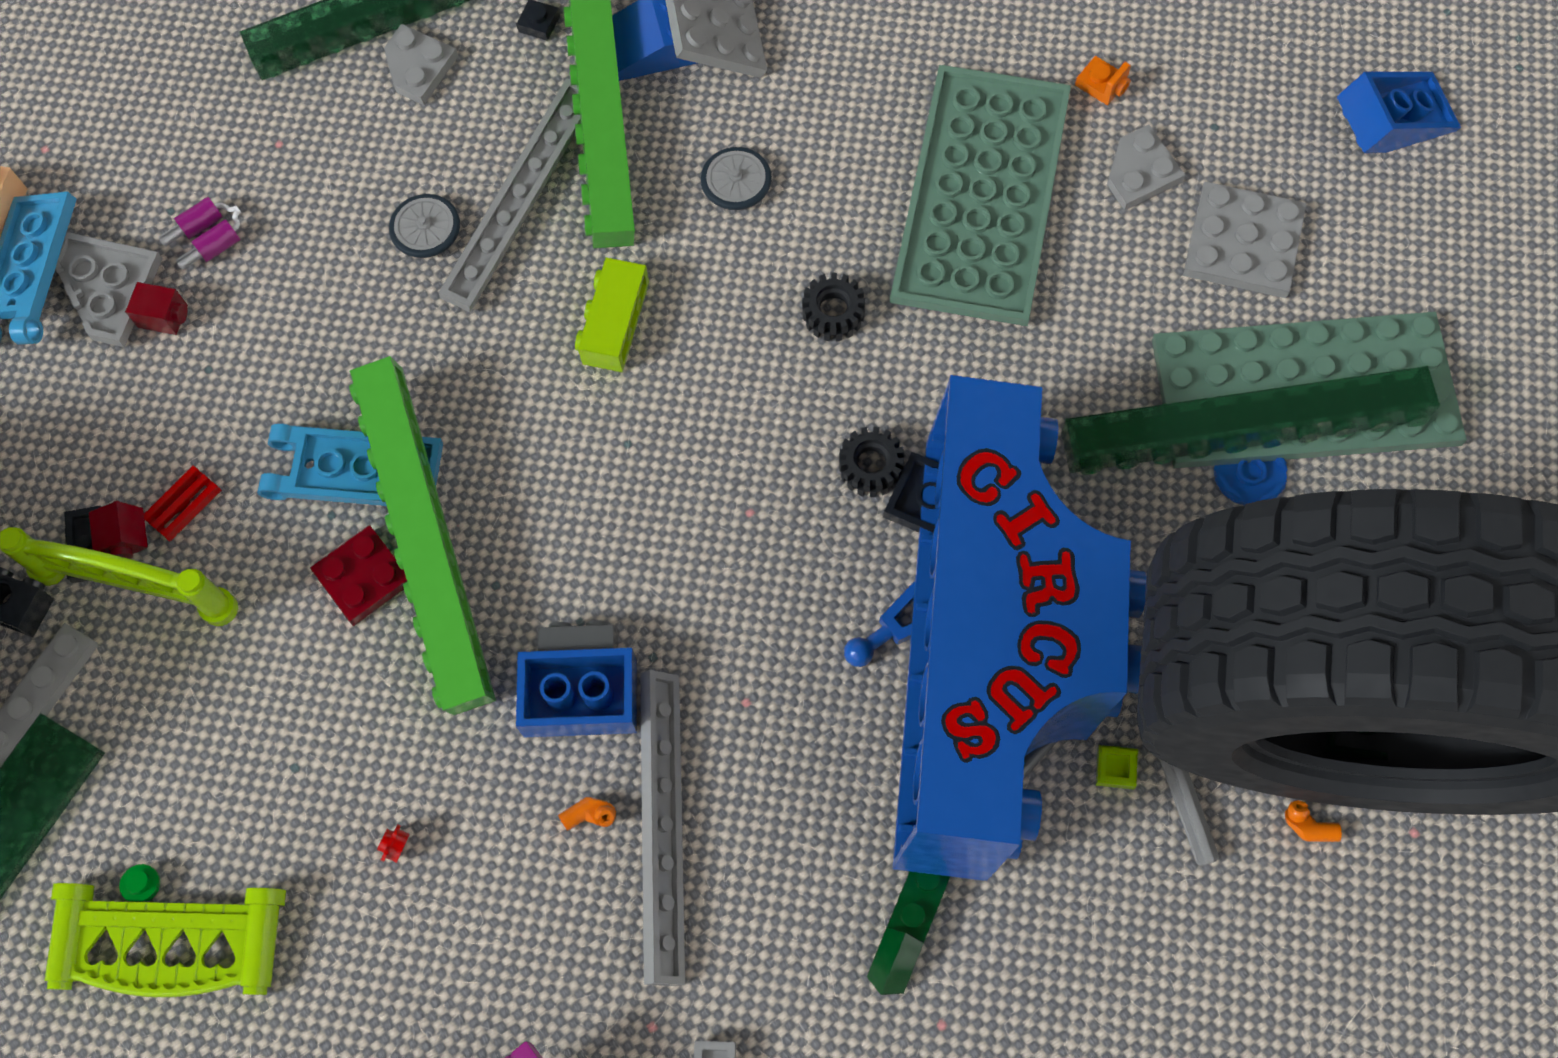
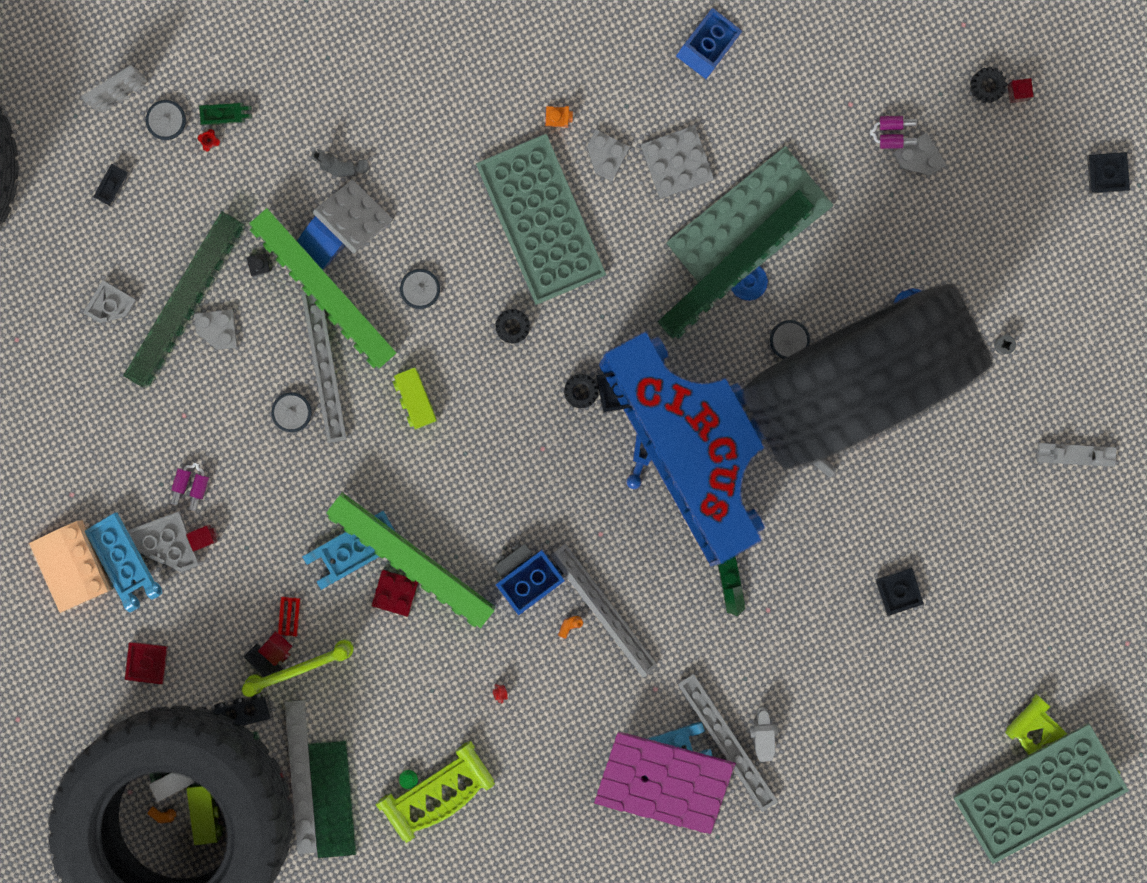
camera: 45 degrees left, 20 degrees up
lime tile [1096,745,1138,790] -> none

